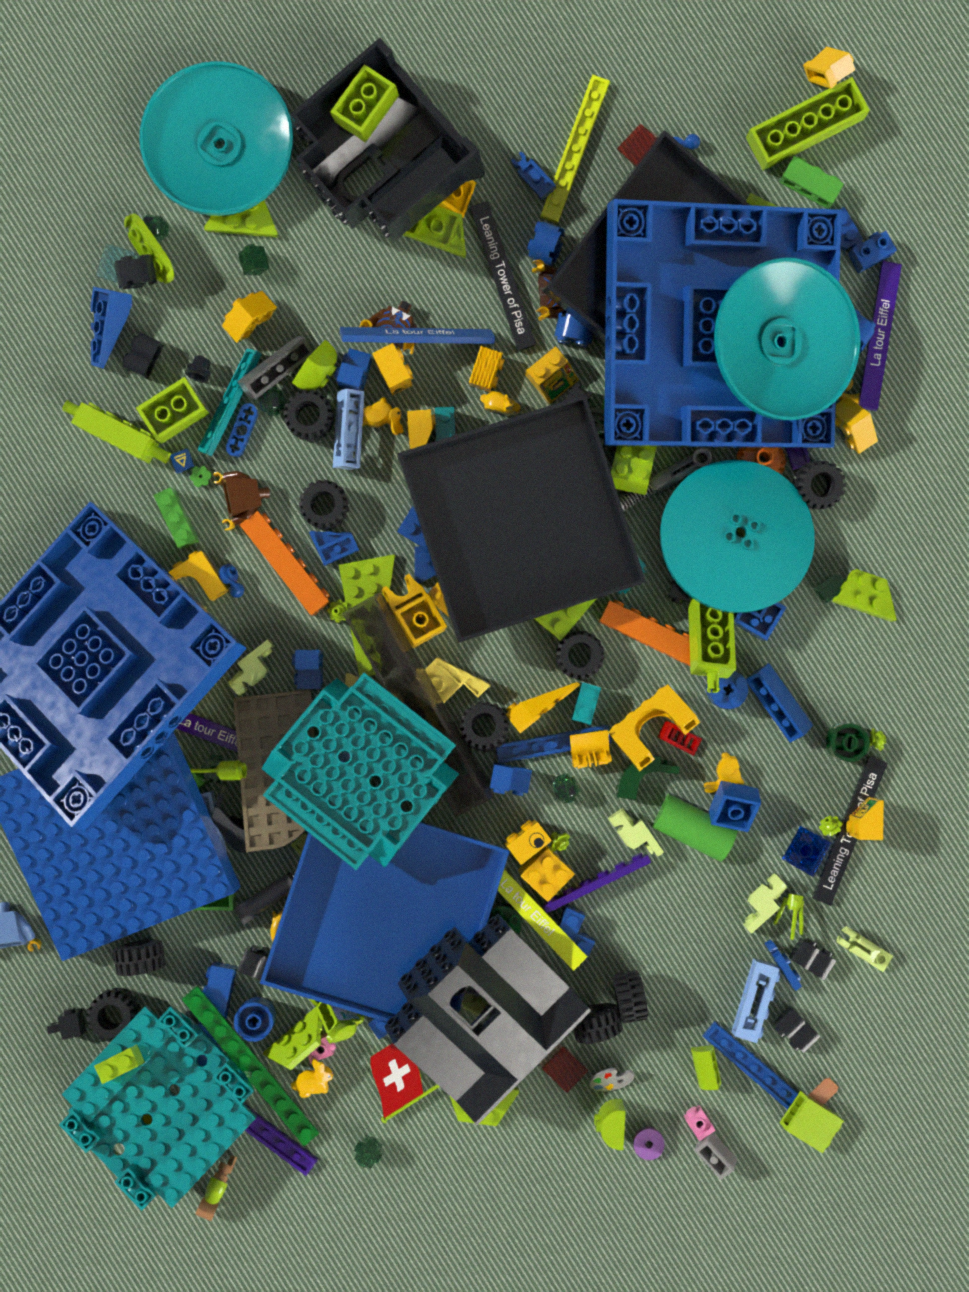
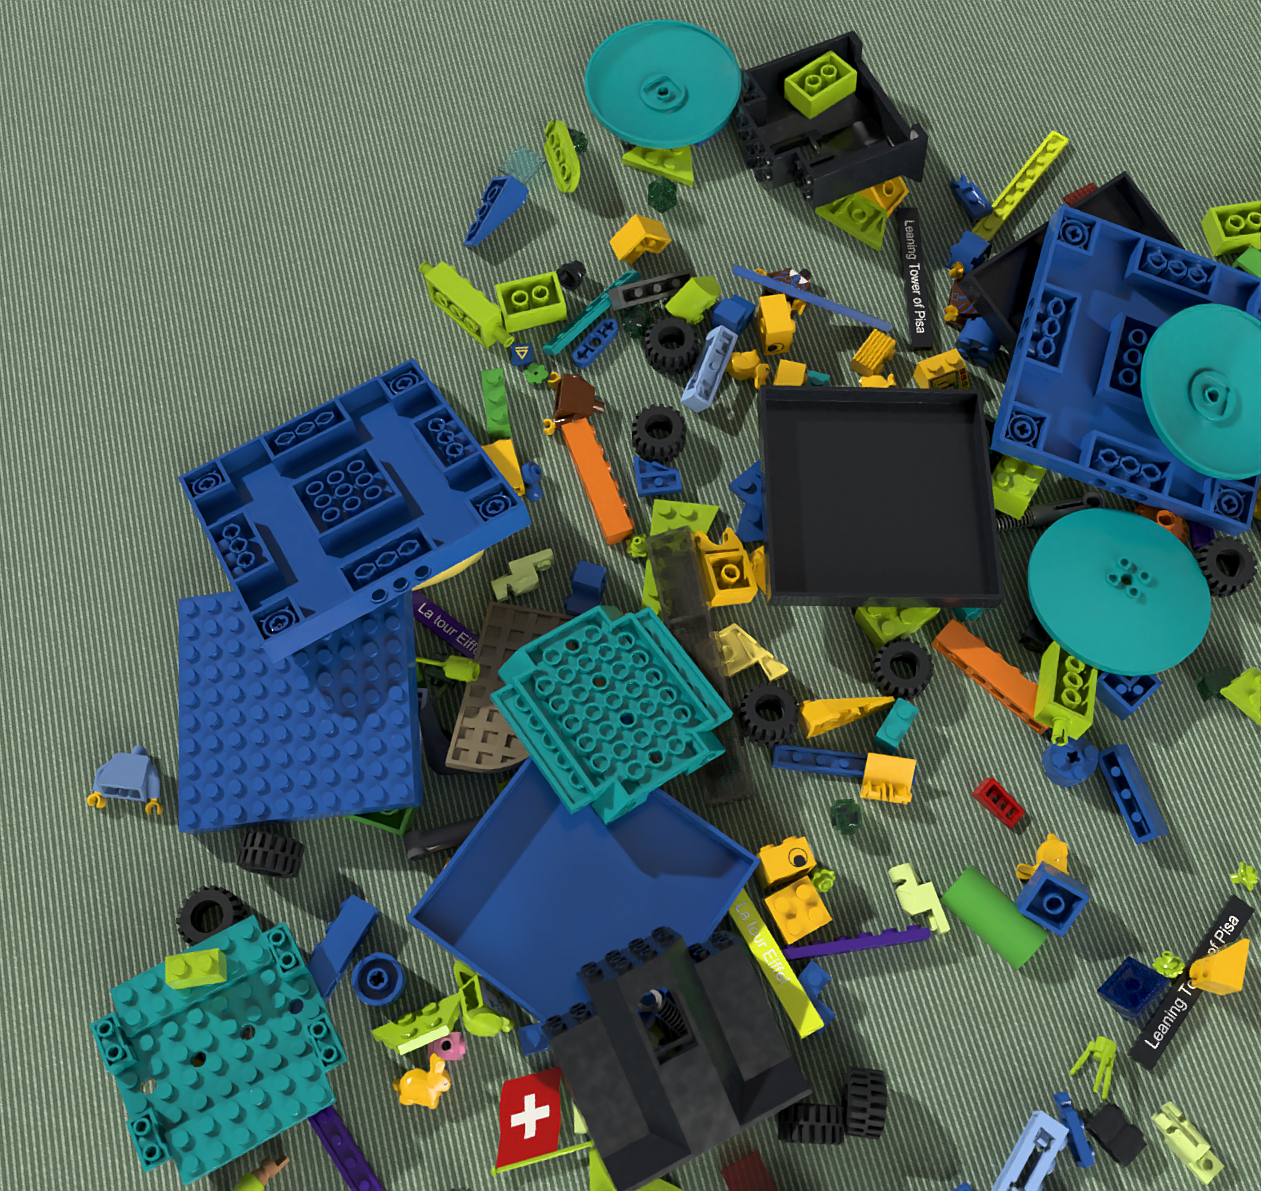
camera: 15 degrees right, 20 degrees down
black brick [47,1007,87,1040] -> none
black brick [114,254,158,289] -> none
black brick [123,333,164,379] -> none
green plate [182,985,319,1146] -> none
black brick [237,945,269,980] -> none
blue brick [490,762,532,796] -> none
yellow arch [608,684,700,771] -> none
dark green arch [615,755,680,800] -> none
yellowish green plate [743,874,788,934] -> none
dark green brick [826,723,870,762] -> none

